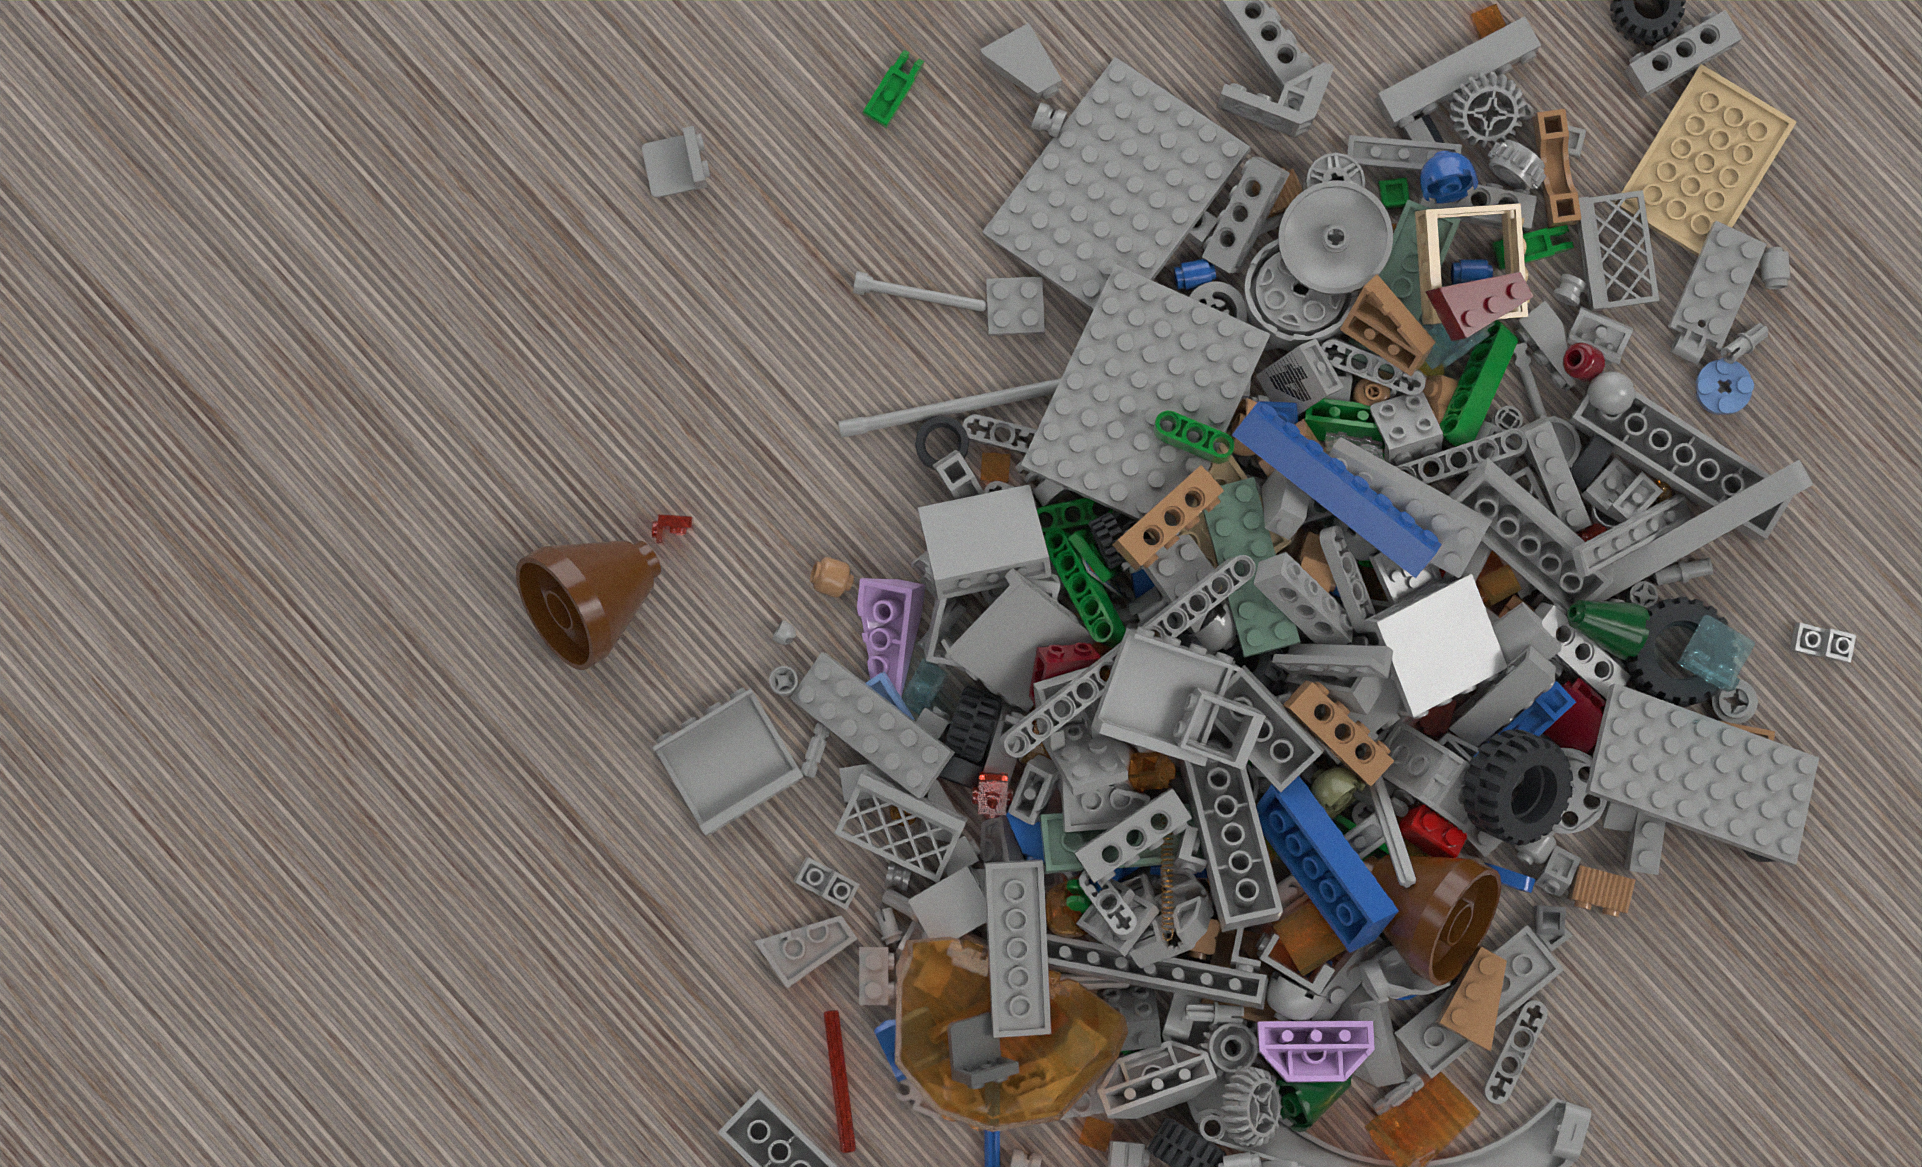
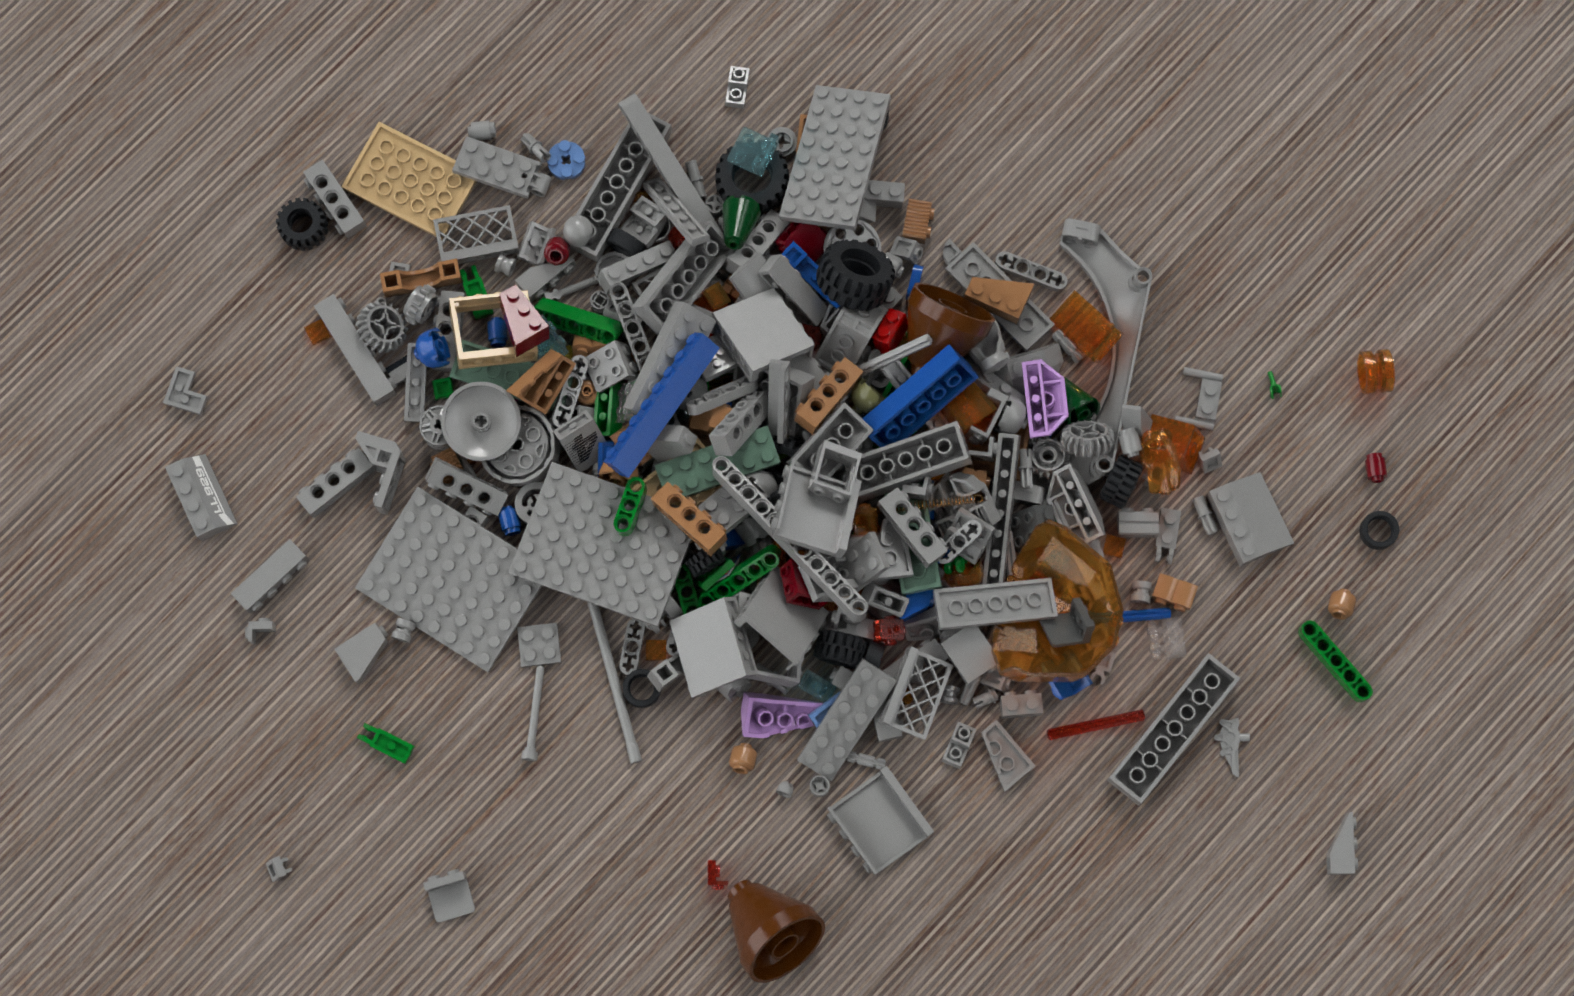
camera: 90 degrees left, 5 degrees down
flat silver slope [1534,905,1566,936] -> none

